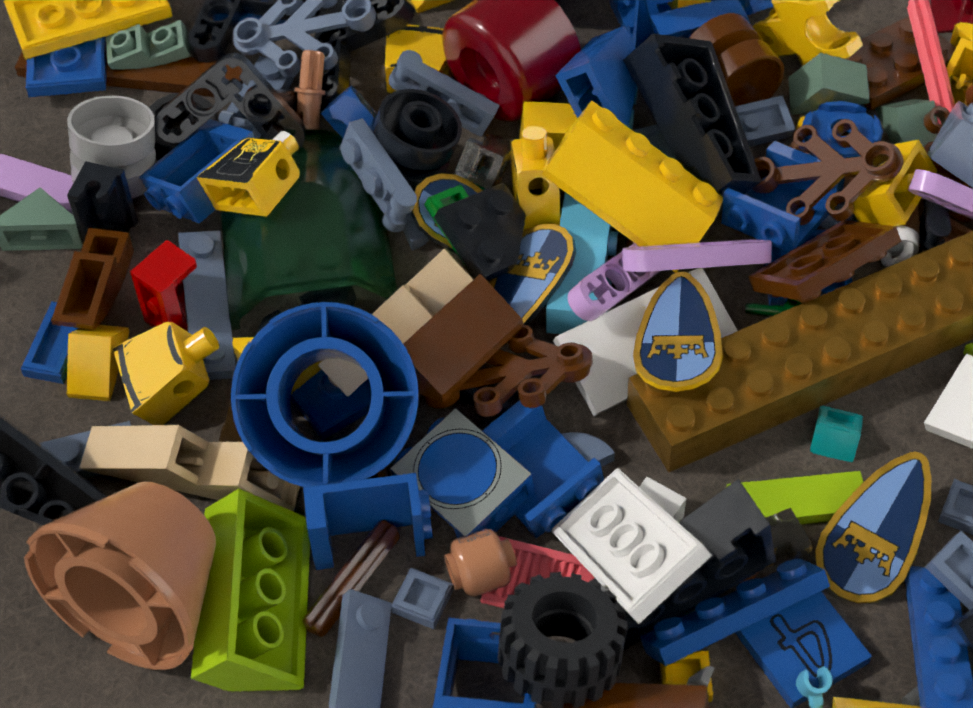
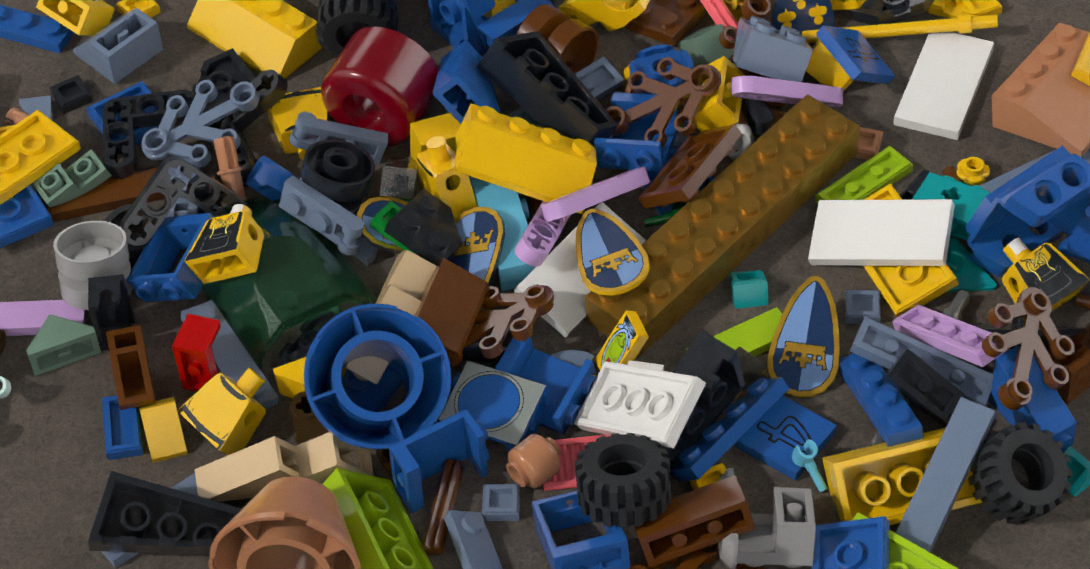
camera: 20 degrees left, 5 degrees down
sand green slope [788,53,870,114] -> none
none -> tile [595,310,649,370]

